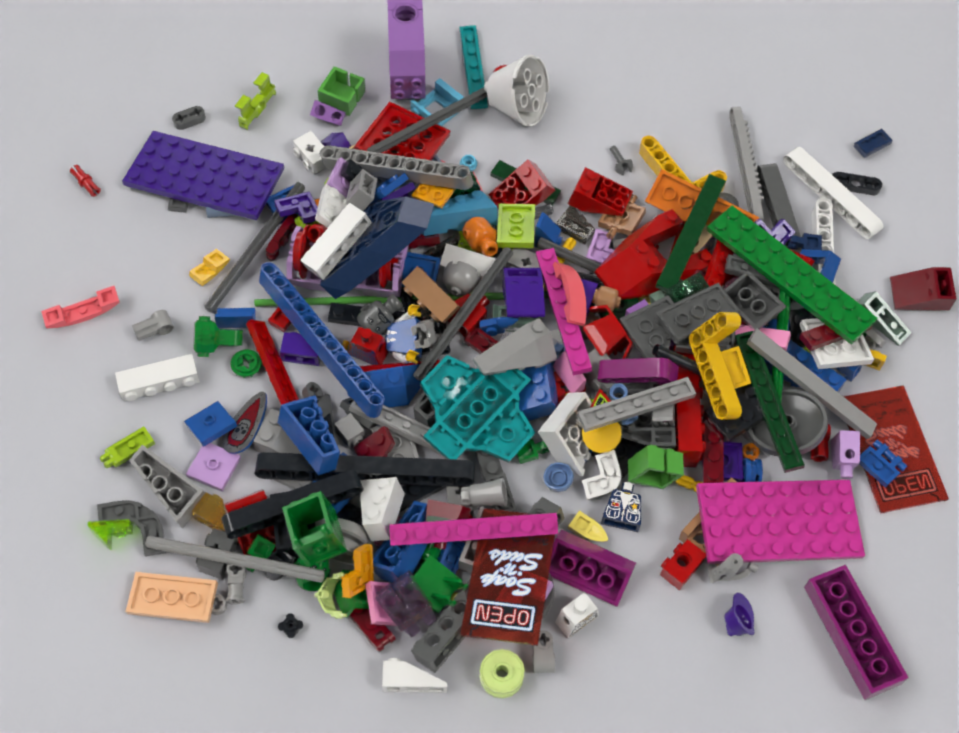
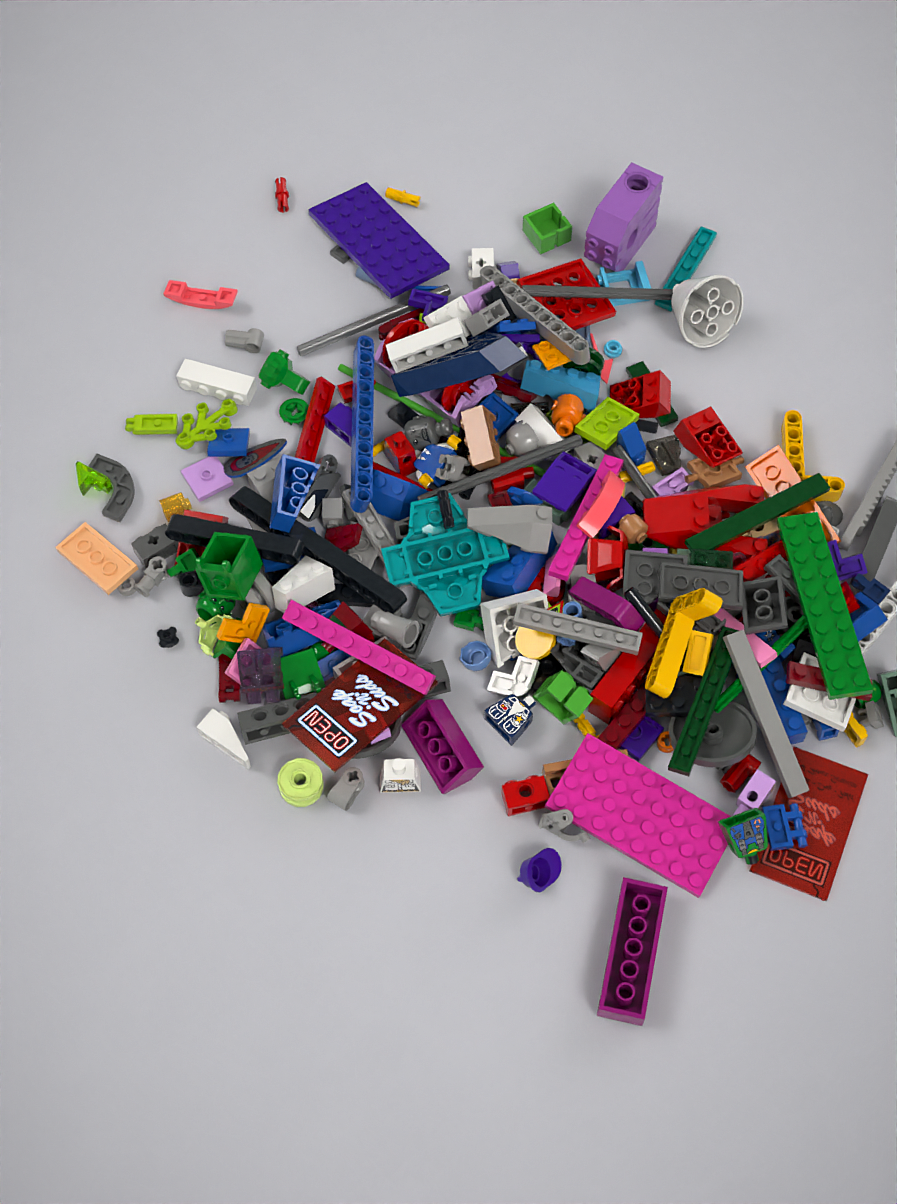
camera: 40 degrees right, 0 degrees up
light grey wedge [129,445,208,529] -> none
light grey axle [145,536,325,583] -> none
dark grey beam [172,106,206,130] -> none
yellow slope [189,249,230,286] -> none
blue panel [215,308,256,328] -> none
lime piece [235,72,276,130] -> none
medium lavender leg [310,100,346,126] -> none
light yellow plate [568,511,608,542] -> none
dark grey bar [610,145,633,176] -> none
blue wheel [742,458,763,482] -> none
none -> lime plant [176,399,238,449]
none -> yellow axle [385,187,421,207]
none -> black axle [437,490,455,529]
none -> torso [718,808,768,865]

